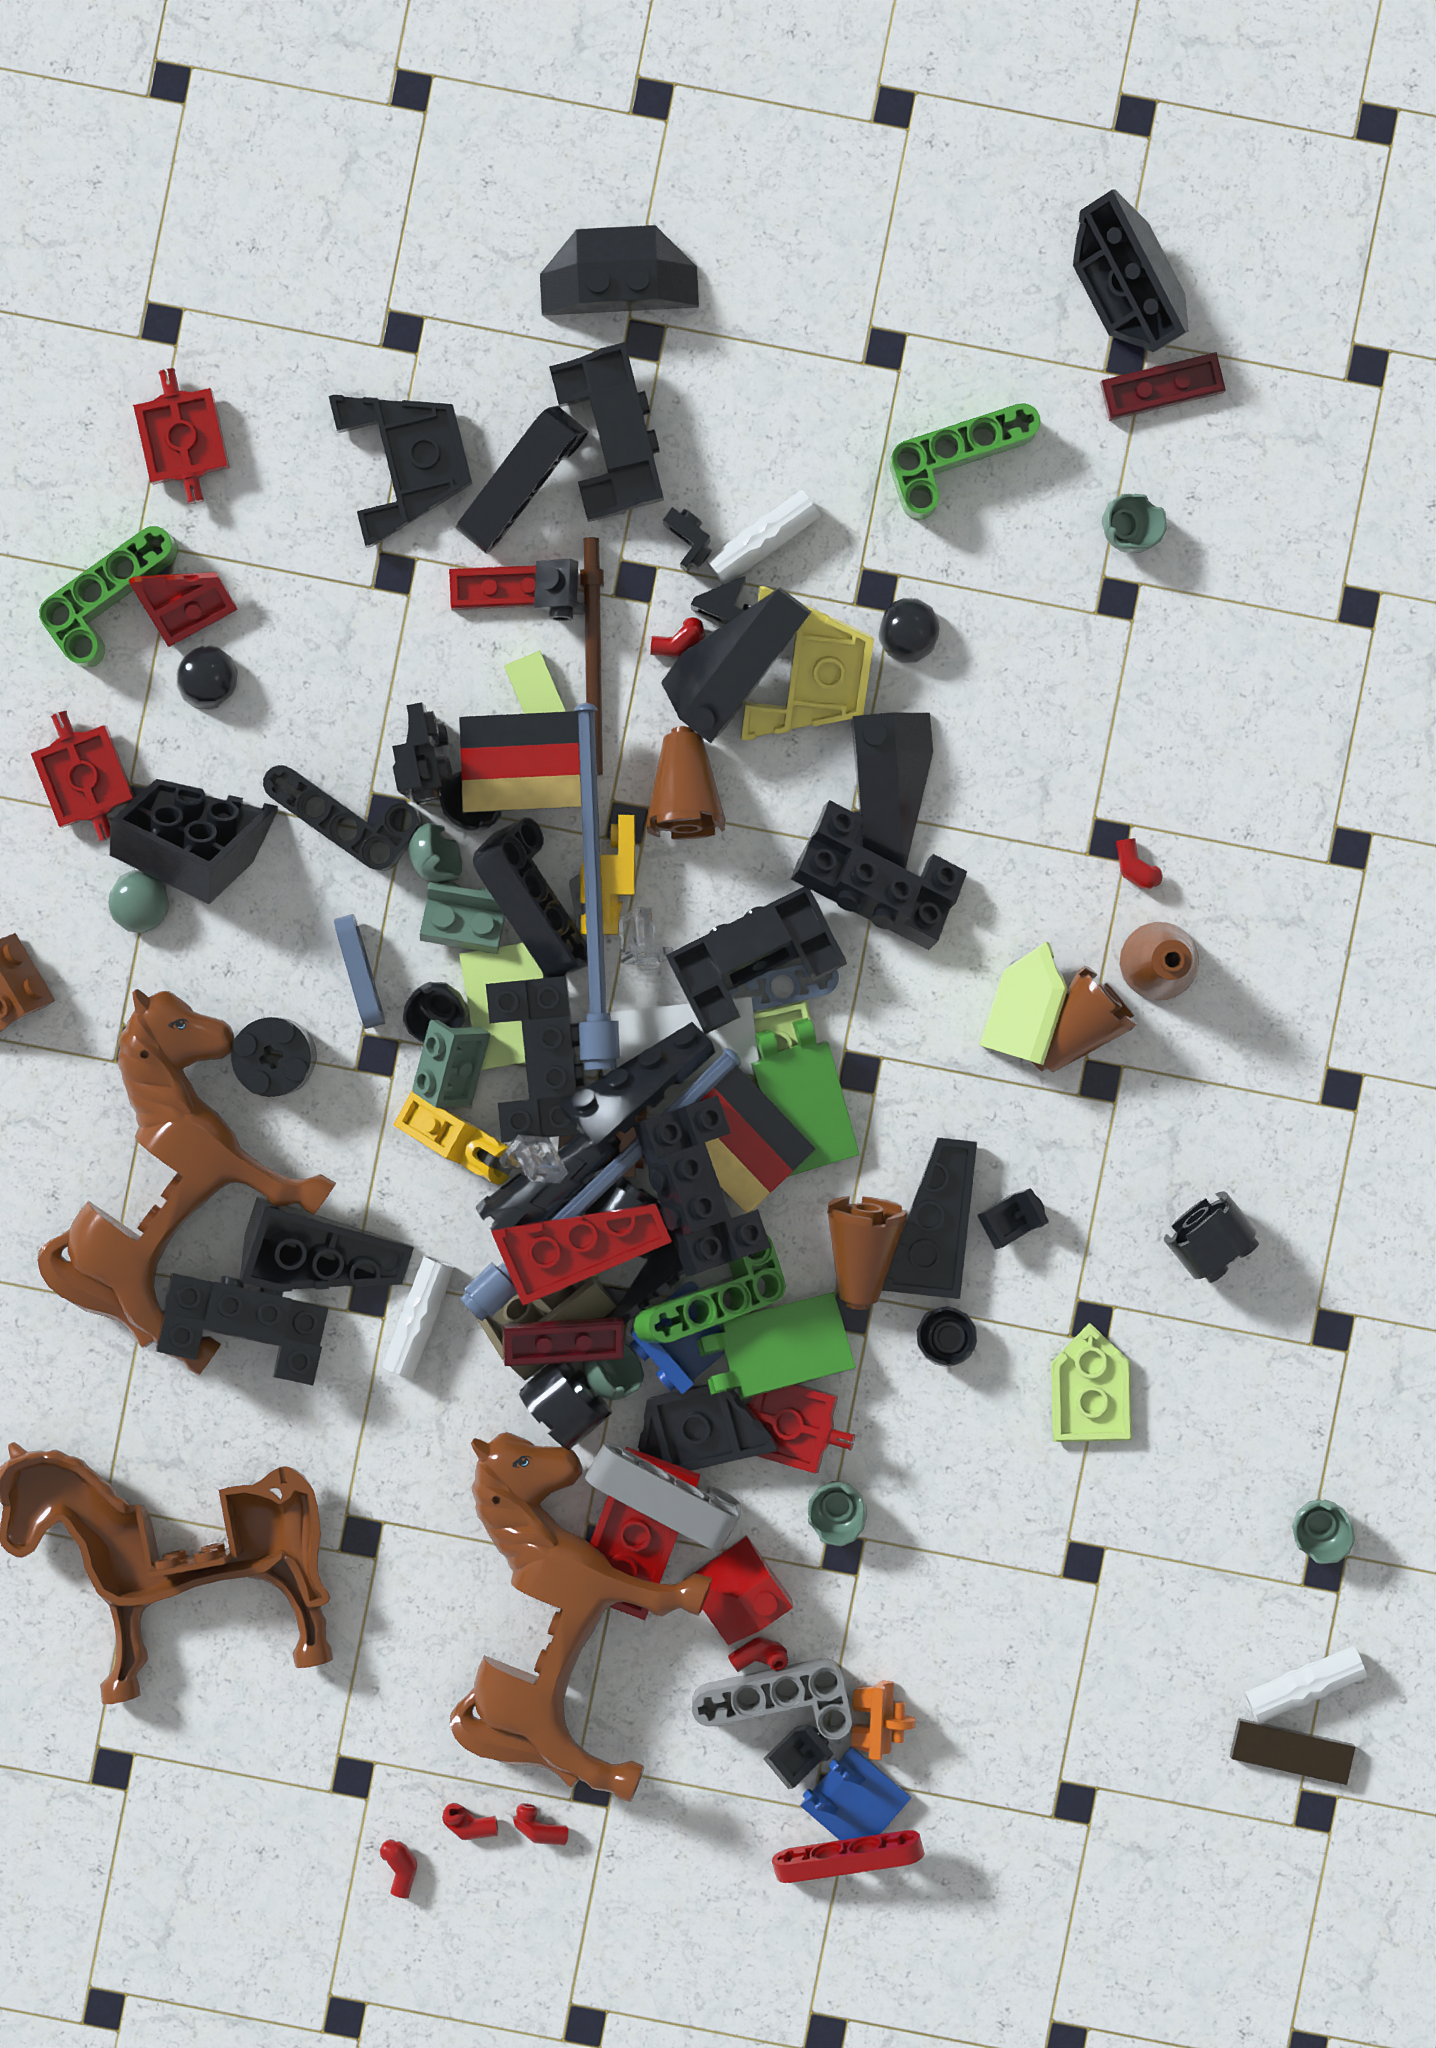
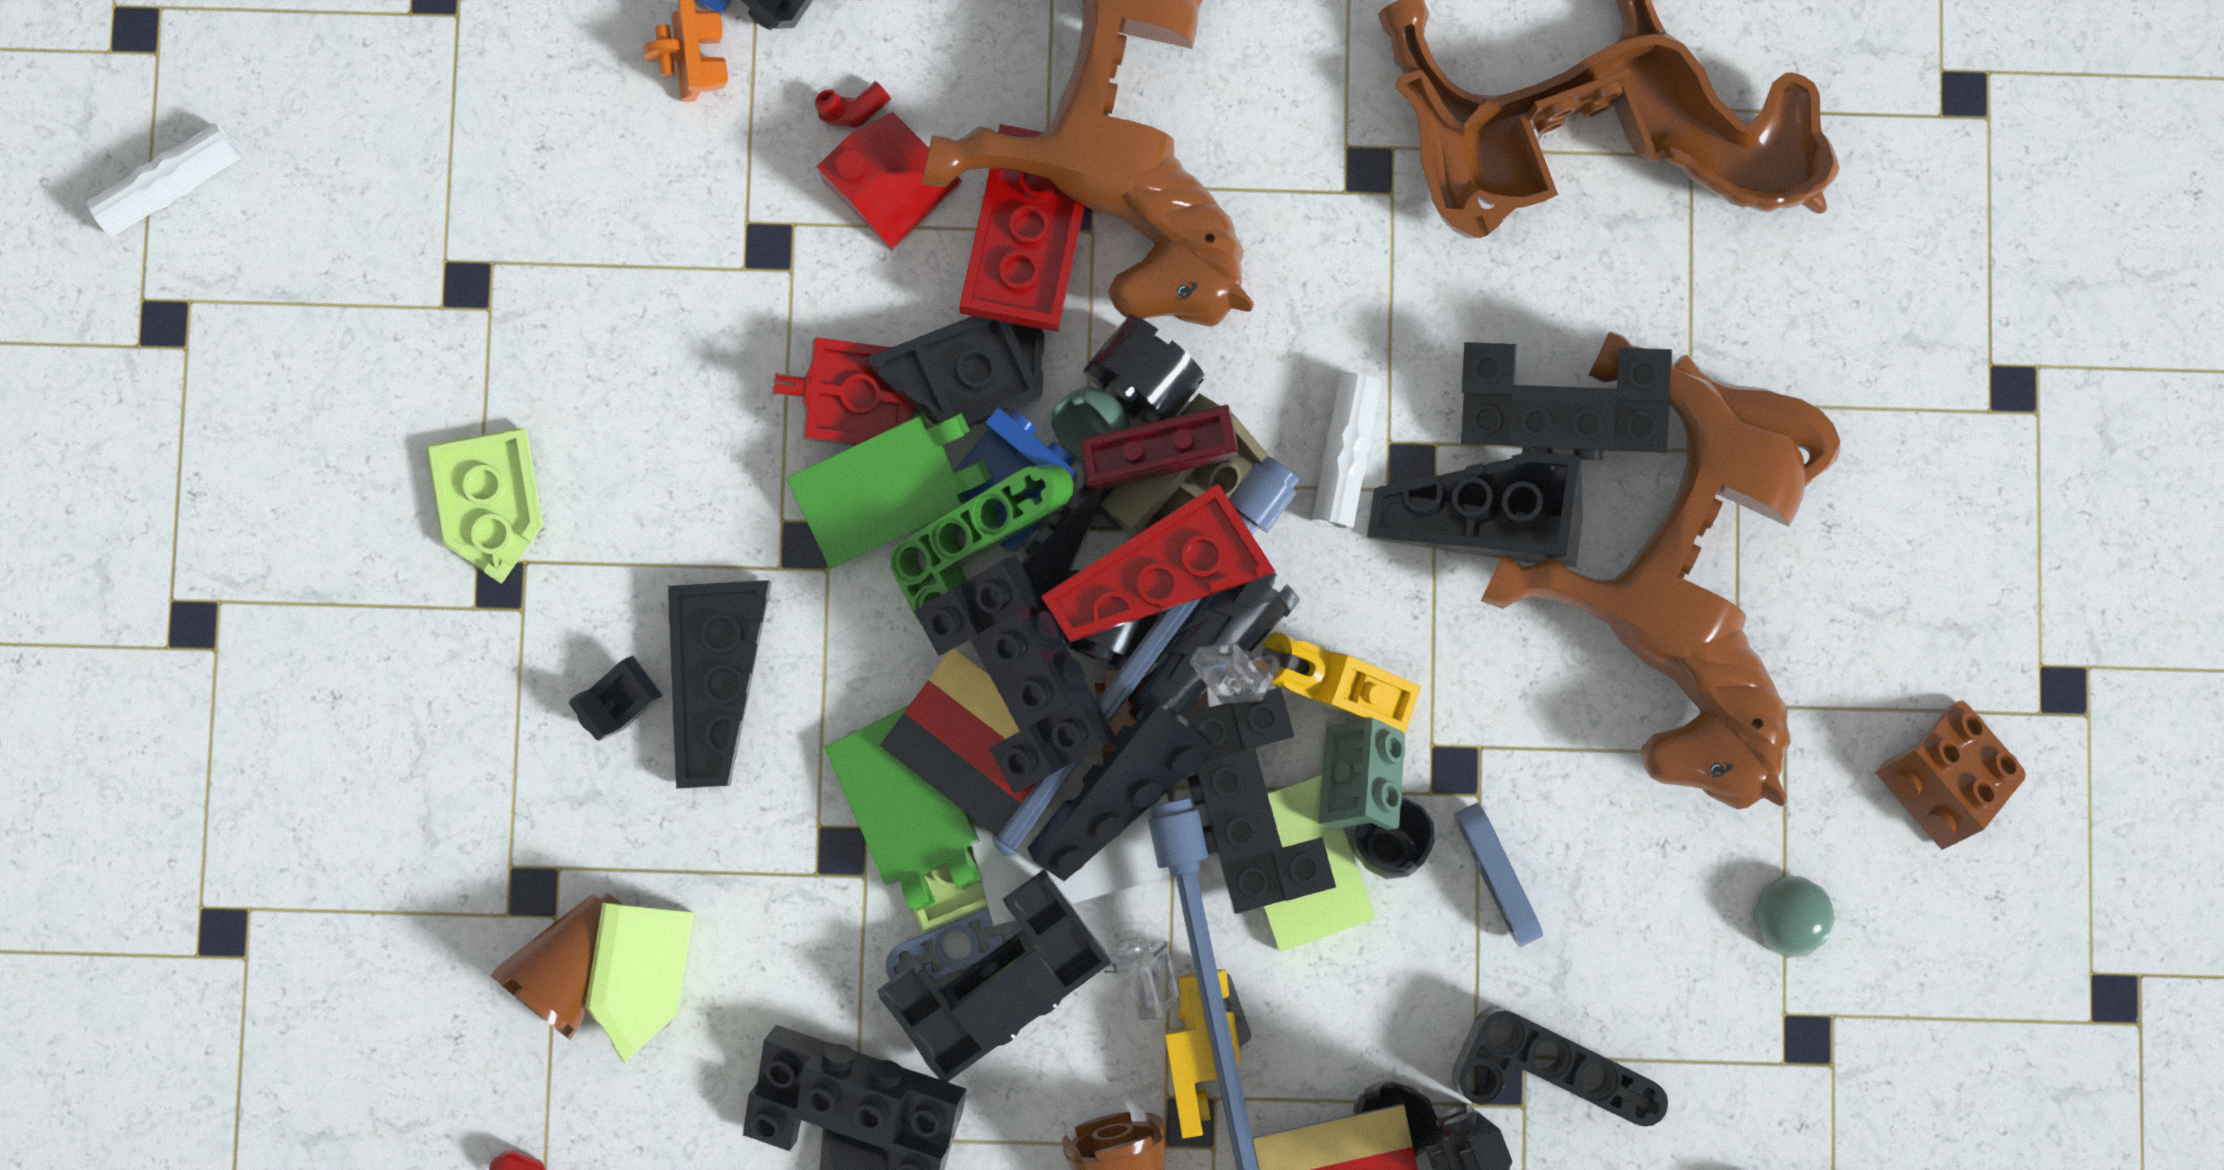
camera: 165 degrees right, 5 degrees down
red plate [31,711,135,842] -> none
black wedge [109,779,278,904] -> none
black brick [231,1017,317,1097] -> none
sand green hair [409,823,462,883] -> none
sand green bracket [420,881,505,954] -> none
black beam [473,817,588,978] -> none
light grey beam [585,1442,741,1551] -> none
light grey beam [692,1658,852,1740] -> none
sand green hair [808,1481,867,1547] -> none
dark orange cone [827,1196,907,1310] -> none
black hair [917,1306,977,1367] -> none
dark orange cone [1119,922,1199,1000] -> none
black brick [1164,1191,1259,1283] -> none
dark brown tile [1230,1718,1356,1785] -> none
sand green hair [1292,1499,1355,1564] -> none

